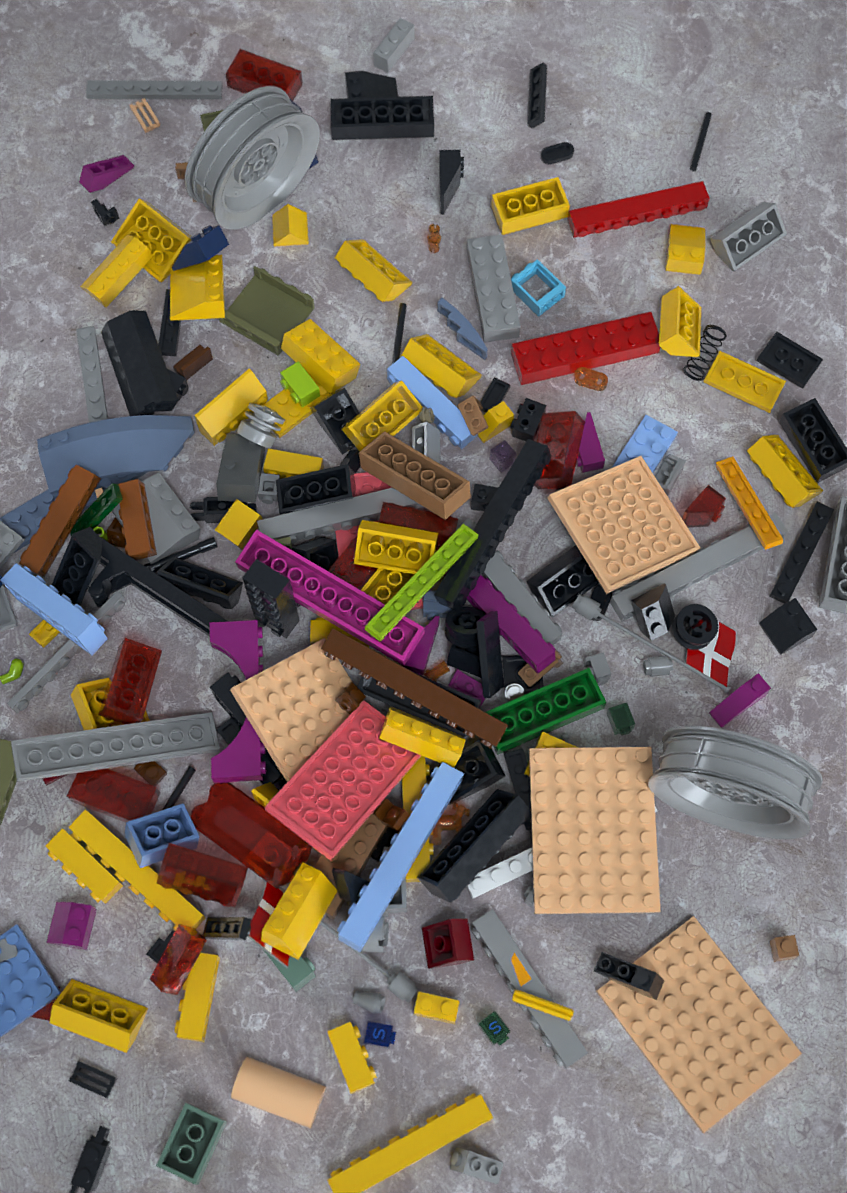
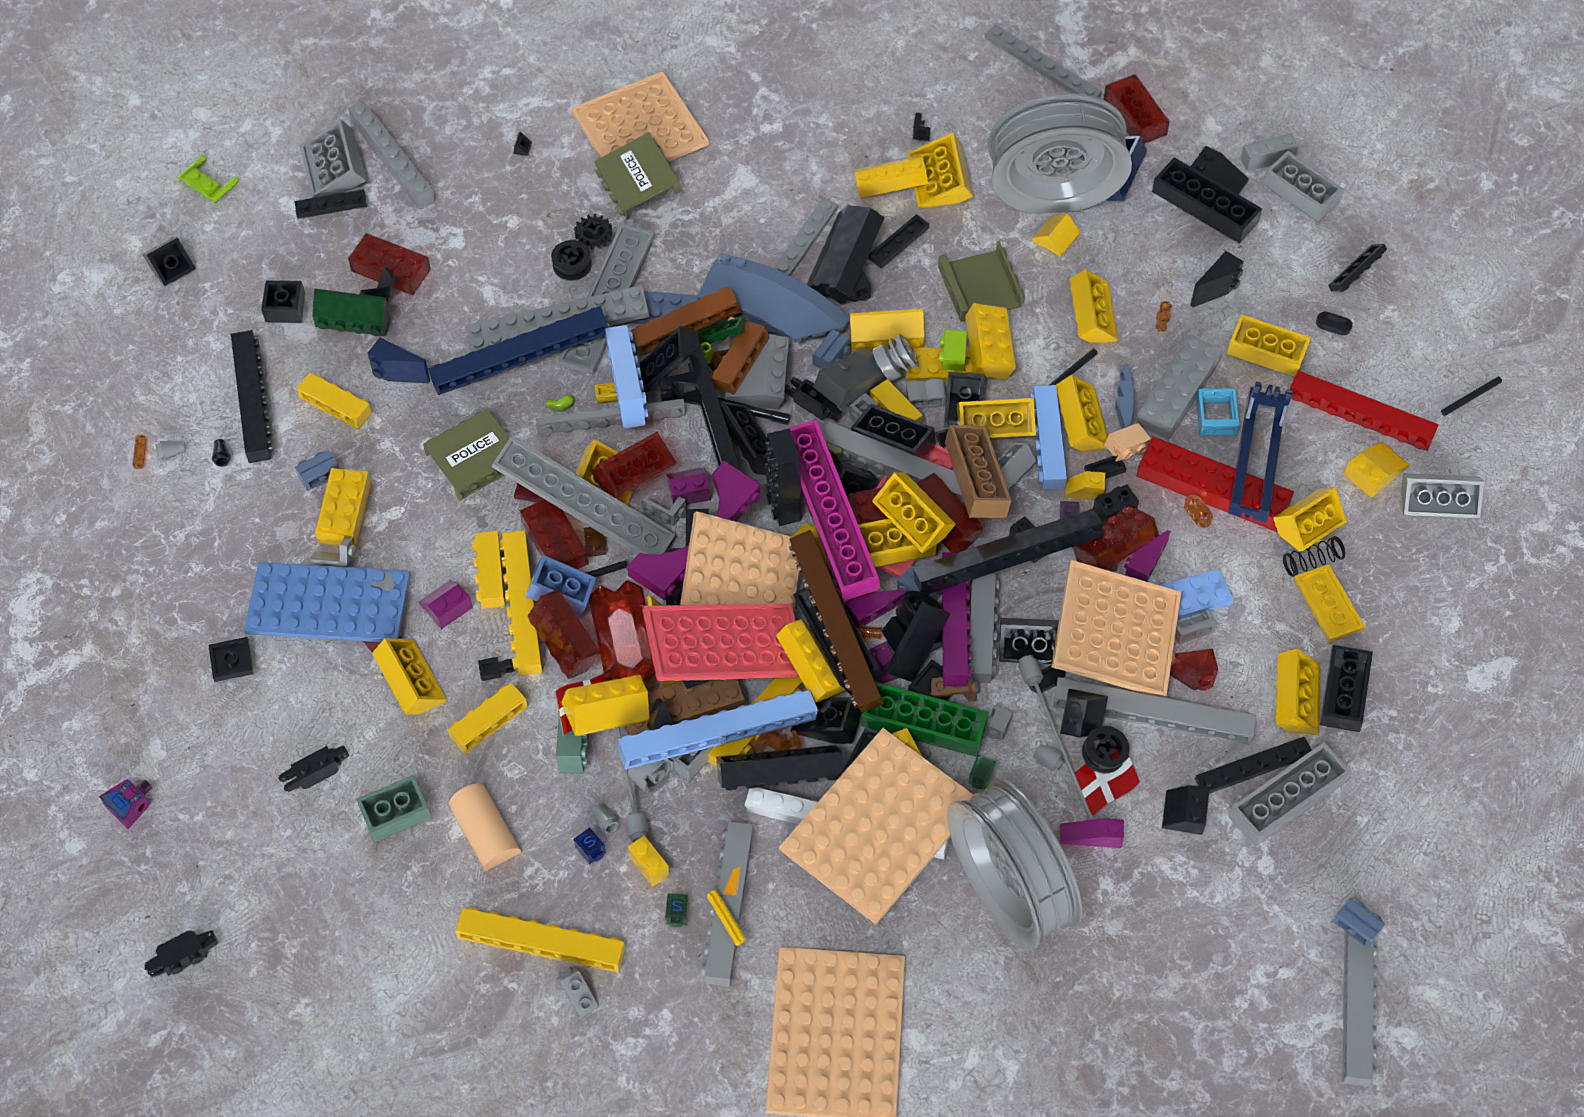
camera: 40 degrees right, 10 degrees down
black tile [69,1061,117,1099] -> none
magenta slope [79,155,134,193] -> none
light nougat tile [130,98,160,133] -> none
clear red brick [150,924,207,995] -> none
yellow slope [170,255,225,321] -> none
dark blue slope [172,225,229,271] -> none
reddish brown panel [173,344,213,380] -> none
black plate [202,917,252,940] -> none
yellow slope [215,499,263,550] -> none
yellow brick [327,1022,377,1094] -> none
reddish brown bracket [335,683,366,714] -> none
lime plate [365,523,478,642] -> none
reddish brown bracket [373,798,410,831] -> none
dark tan plate [419,407,434,424] -> none
dark red slope [422,919,474,969] -> none
medium nougat bracket [458,396,488,436] -> none
plate [505,683,524,702] -> none
black slope [594,952,665,1000] -> none
light orange plate [716,456,783,550] -> none
black plate [757,332,823,389] -> none
medium nougat brick [770,935,800,962] -> none
none -> light grey bracket [641,497,687,526]
none -> magenta slope [666,467,710,505]
none -> sand blue brick [812,330,851,369]
none -> light grey brick [906,378,946,409]
none -> light nougat hinge [1104,423,1151,462]
none -> dark blue piece [1228,381,1293,523]
none -> light grey brick [1263,151,1344,222]

